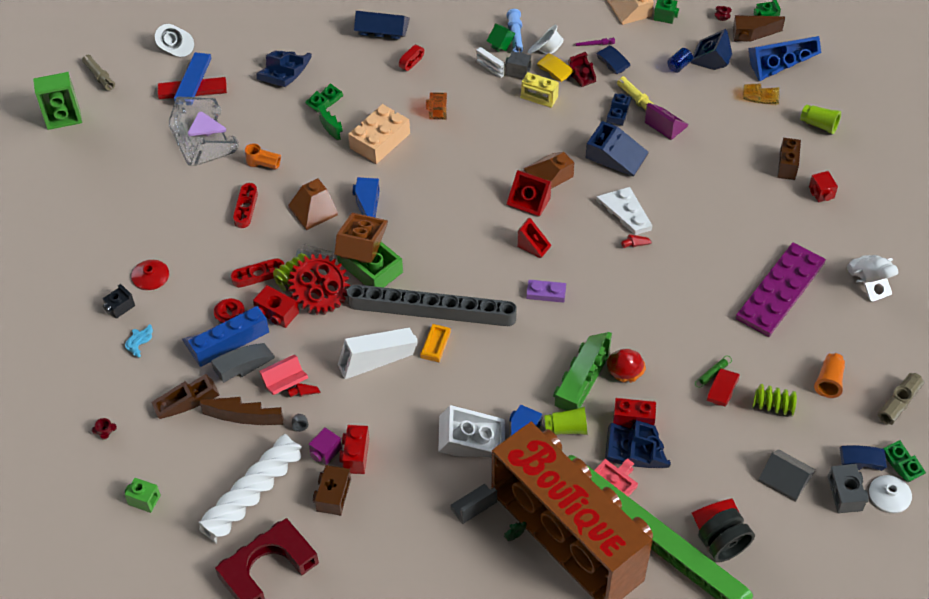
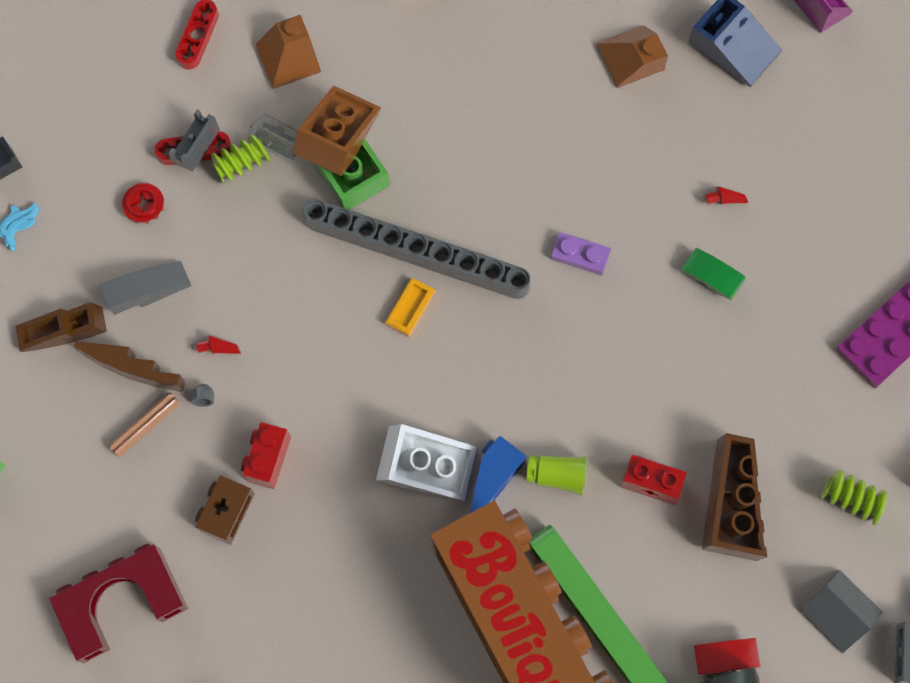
camera: 15 degrees right, 20 degrees up
red dish [131,260,169,290] -> none
blue wedge [182,306,269,367] -> none
white piece [199,434,302,544] -> none
red brick [253,285,299,328] -> none
coral panel [259,354,308,395] -> none
red gear [287,254,350,315] -> none
magenta brick [309,427,342,465] -> none
white slope [338,328,417,379] -> none
blue slope [352,177,380,218] -> none
dark grey panel [451,484,497,524] -> none
dark green plant [504,521,527,541] -> none
red slope [506,170,551,216] -> none
red slope [517,218,552,258] -> none
bright green wedge [553,332,612,411] -> none
coral plate [594,459,638,497] -> none
white wing [596,187,652,235] -> none
dark blue slope [605,420,671,468] -> none
red hair [607,348,646,383] -> none
bright green piece [695,356,732,388] -> none
red slope [706,368,740,407] -> none
none -> nougat axle [109,393,179,457]
none -> dark grey hinge [169,109,220,172]
none -> green slope [682,247,746,300]
none -> reddish brown wedge [702,433,767,561]

